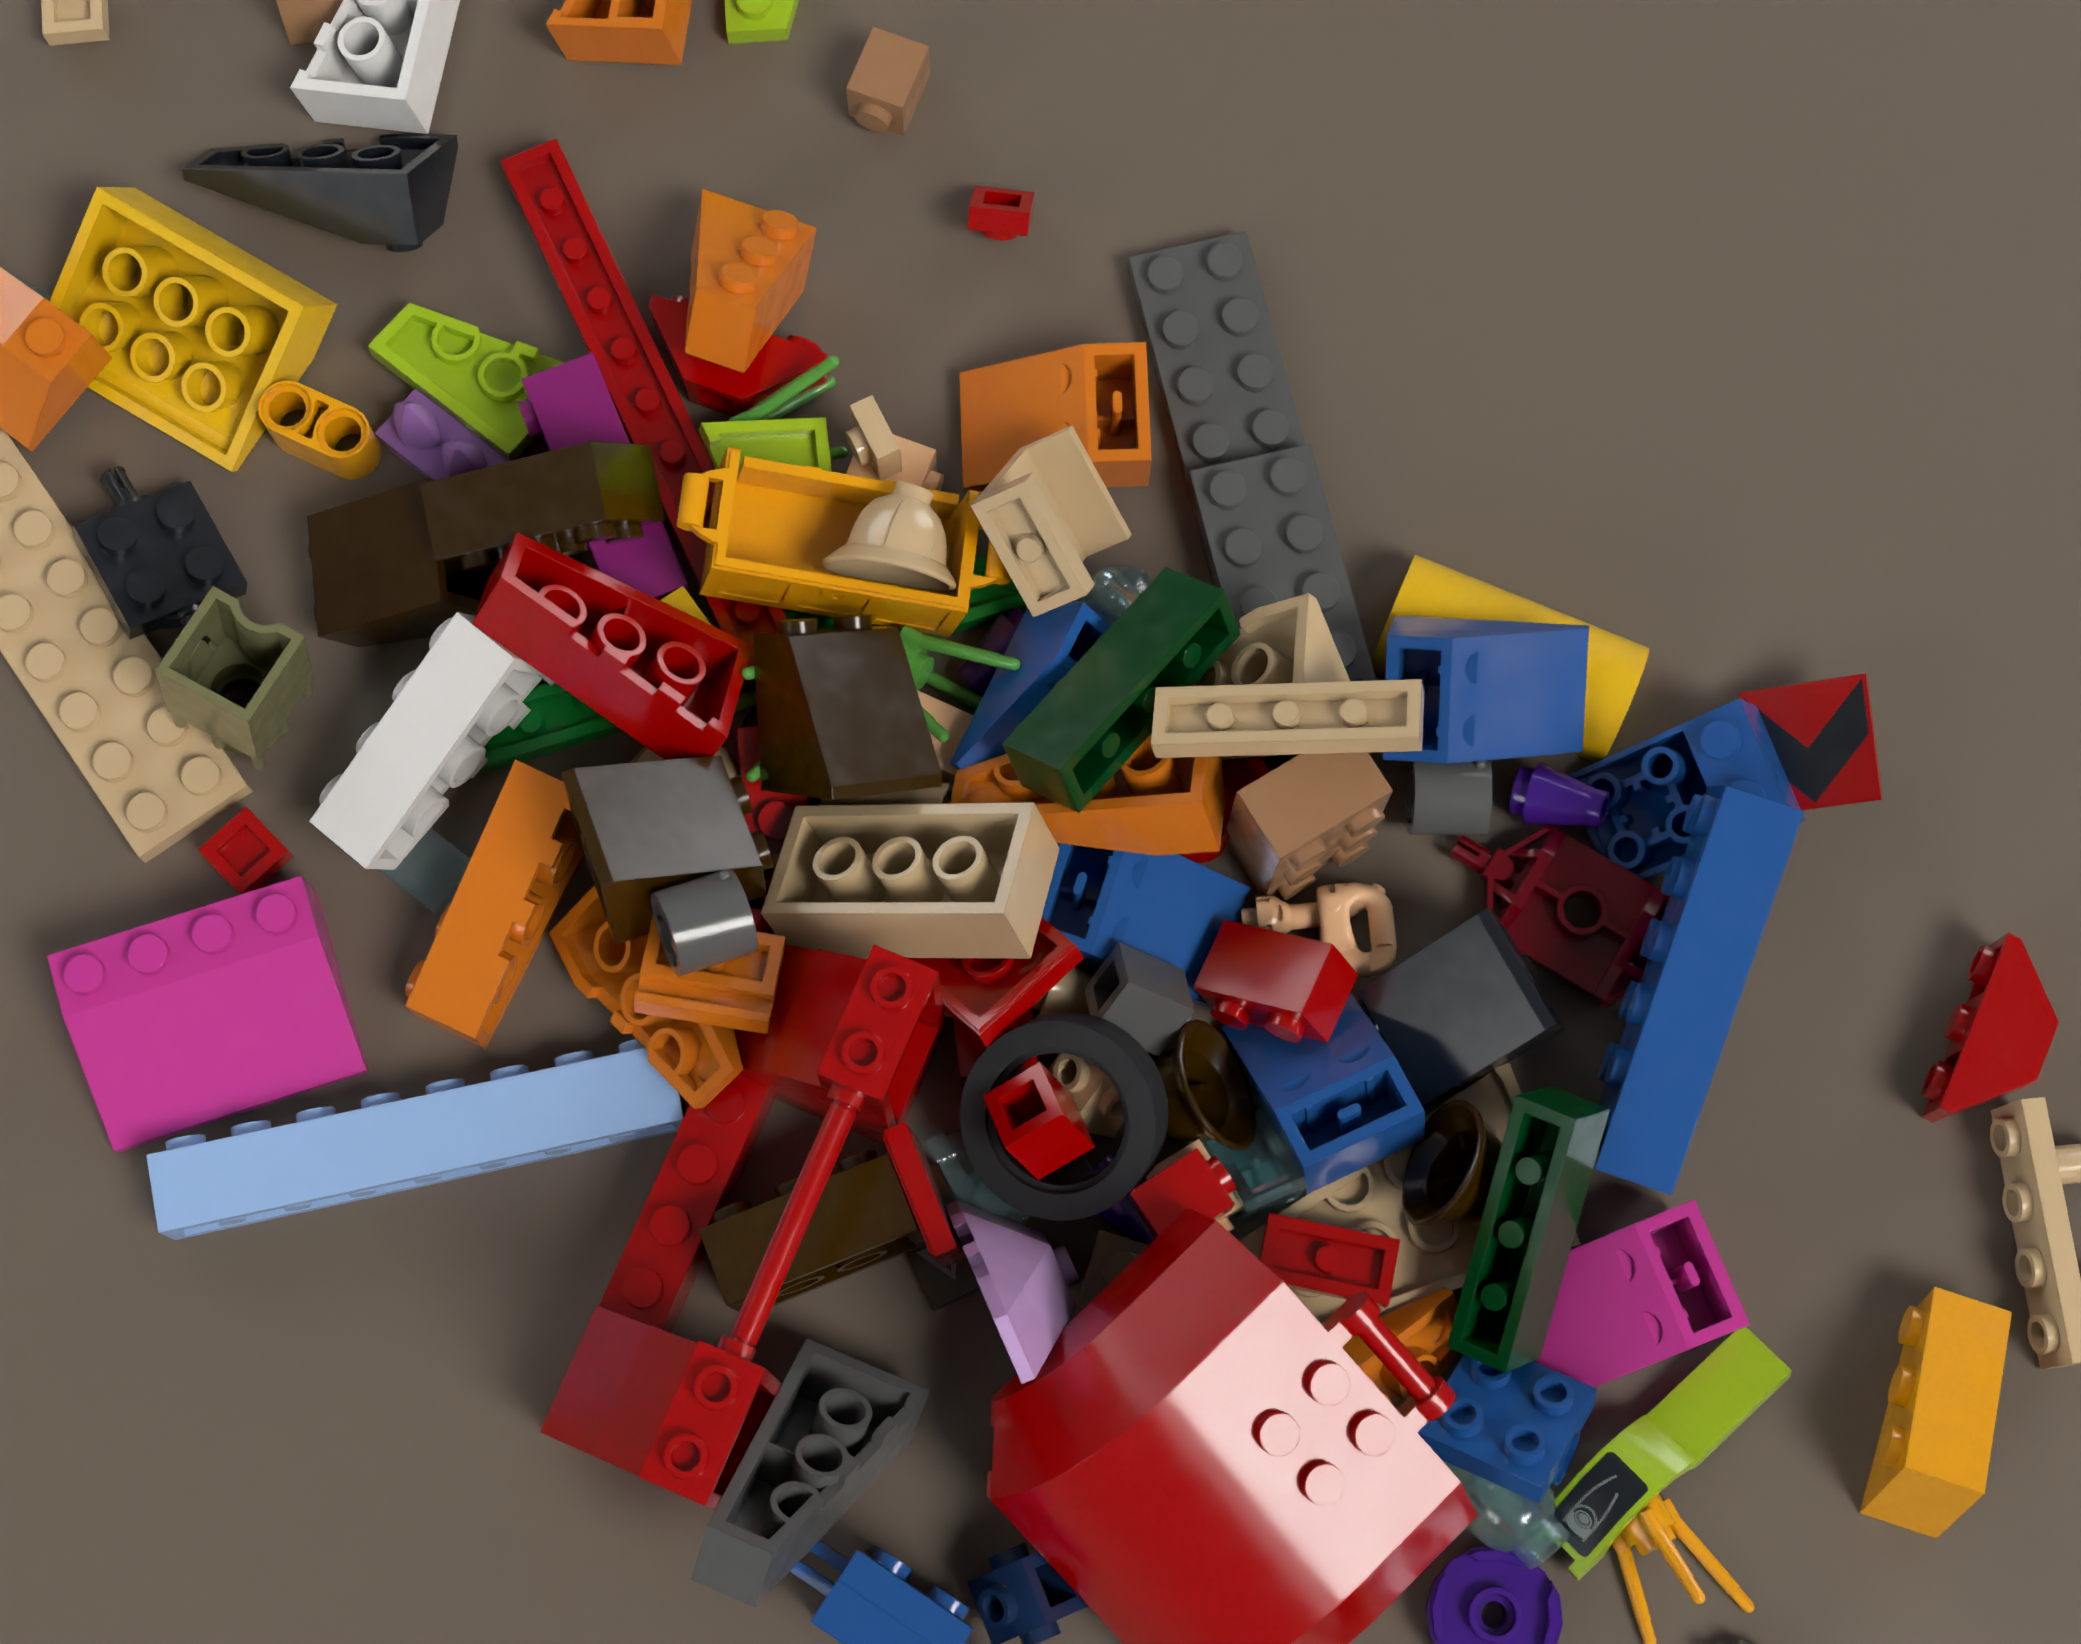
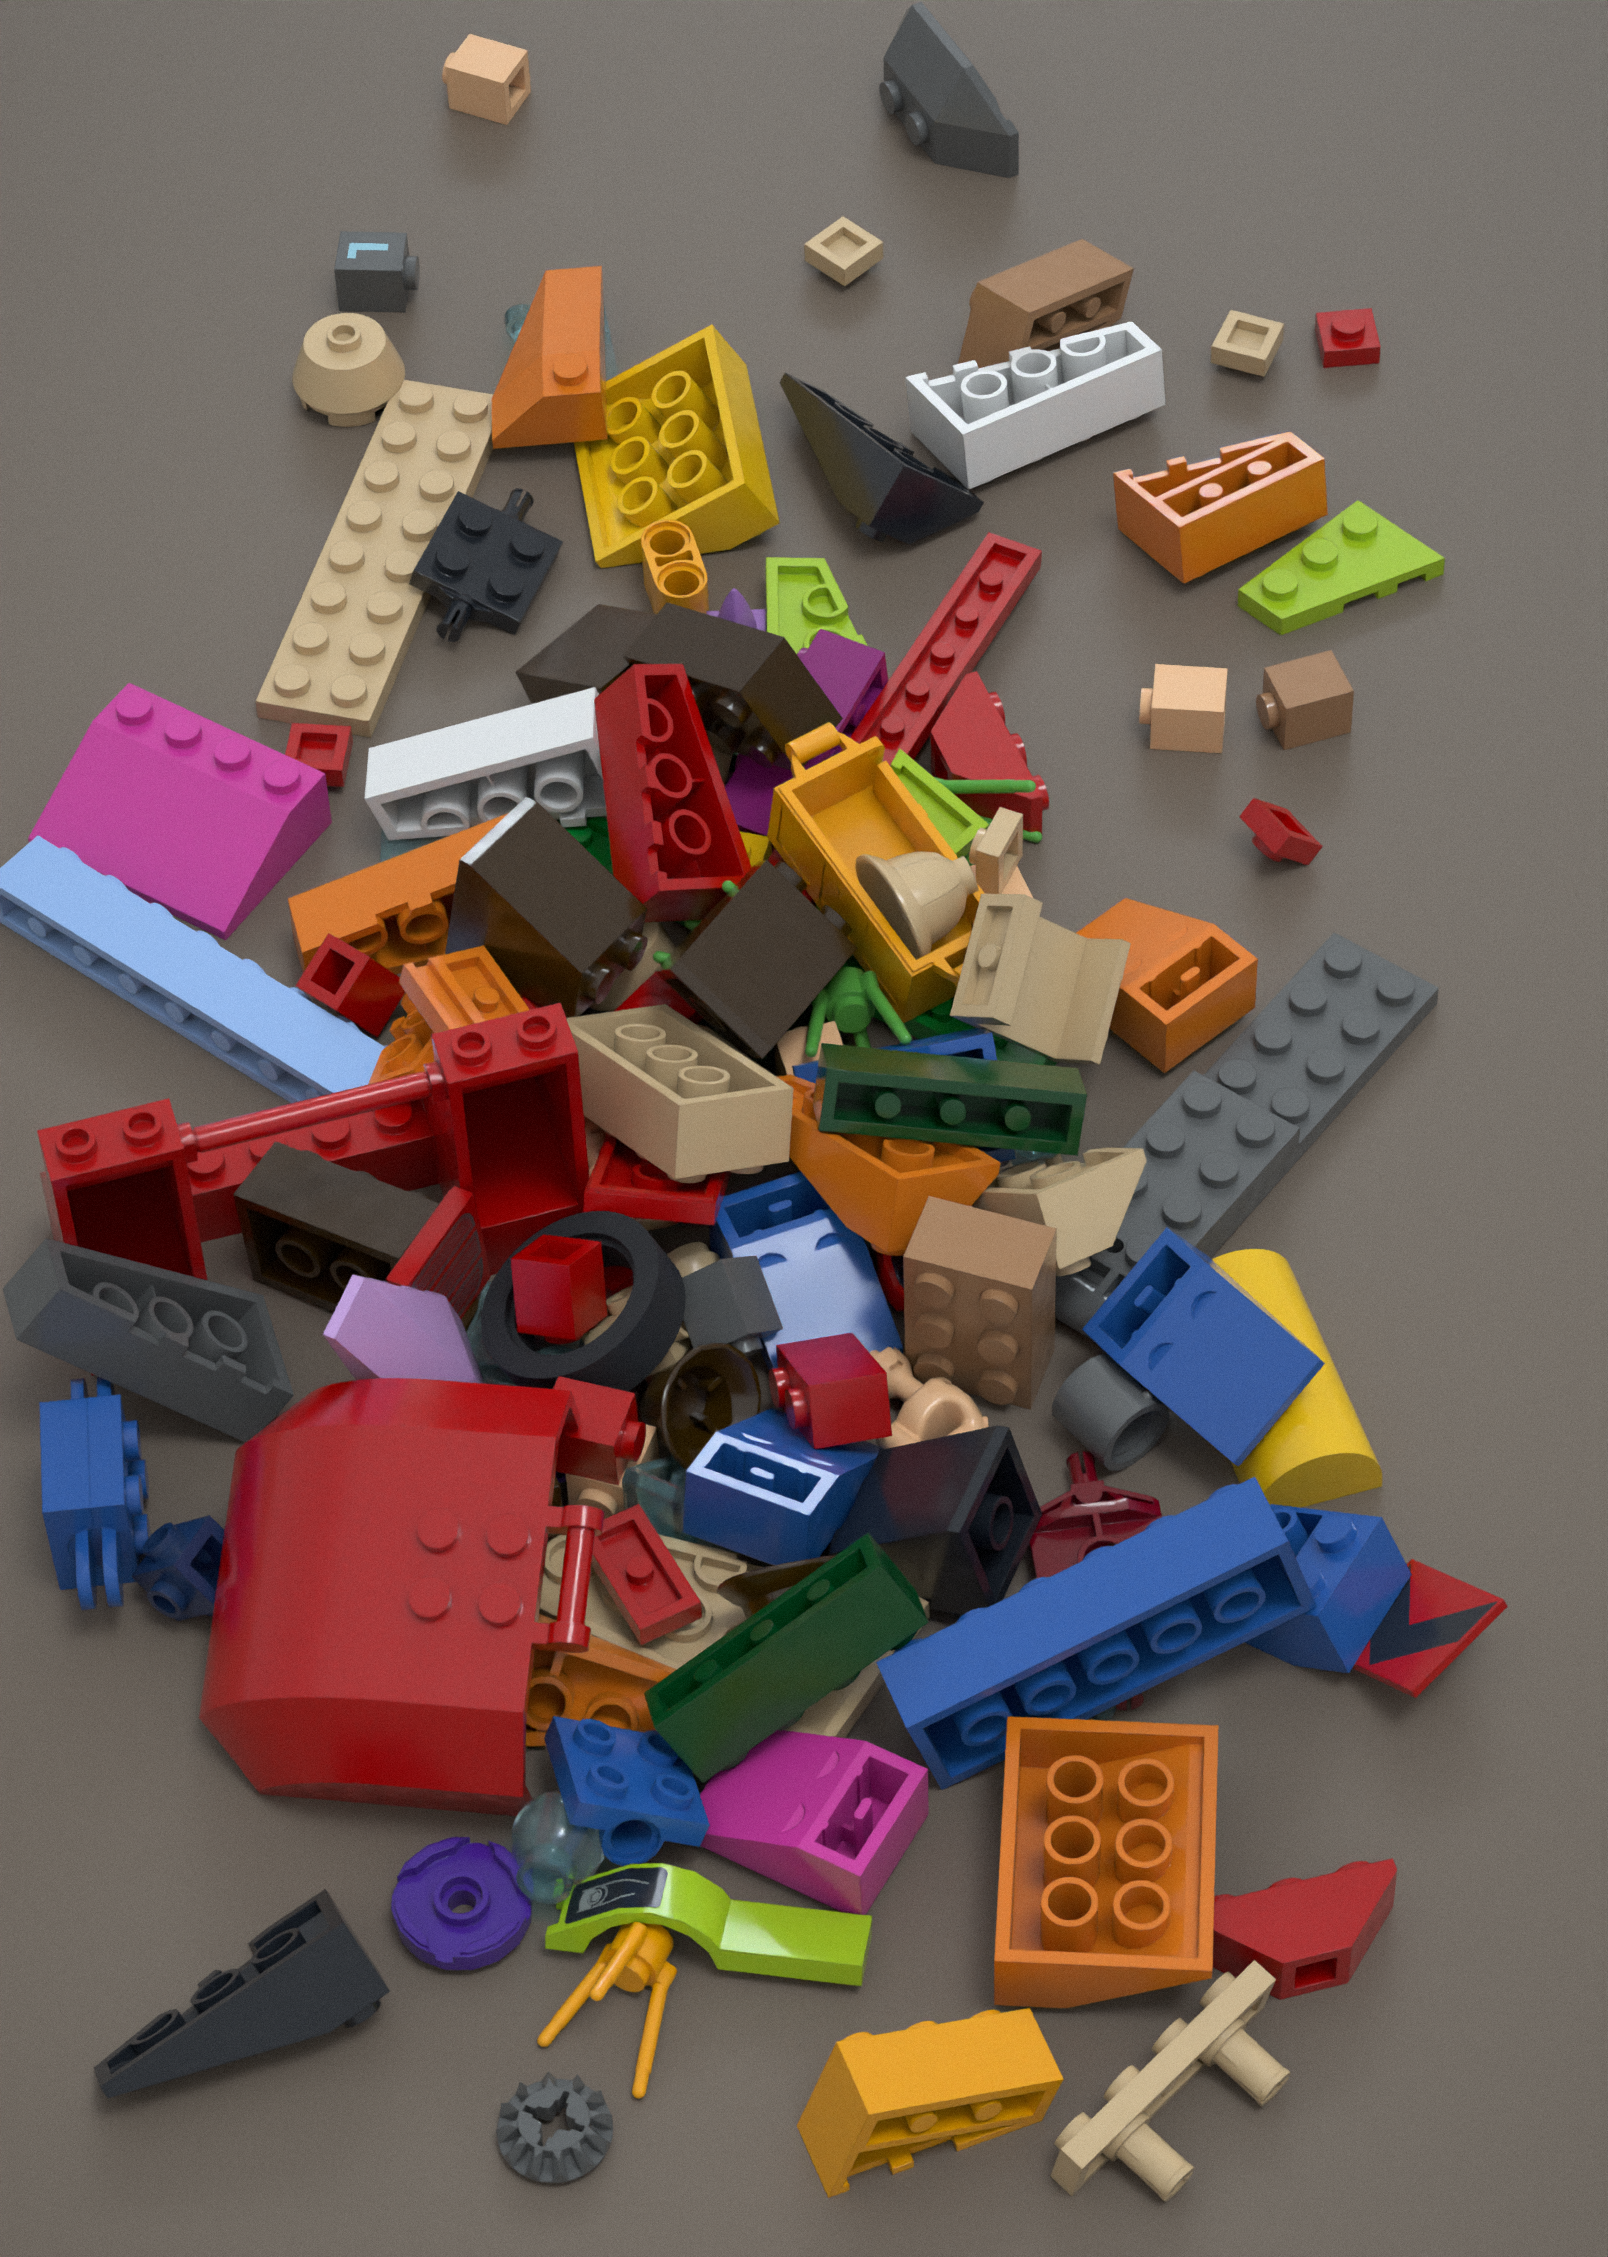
camera: 55 degrees right, 25 degrees down
olive piece [155,586,313,770] -> none
dark grey piece [651,868,758,977] -> none
orange wedge [685,188,817,373] -> none
tan plate [1151,679,1424,758] -> none
dark purple cone [1510,762,1610,829] -> none
none -> red brick [296,933,405,1037]
none -> orange slope [994,1716,1219,2008]
none -> light nougat brick [1139,664,1228,753]

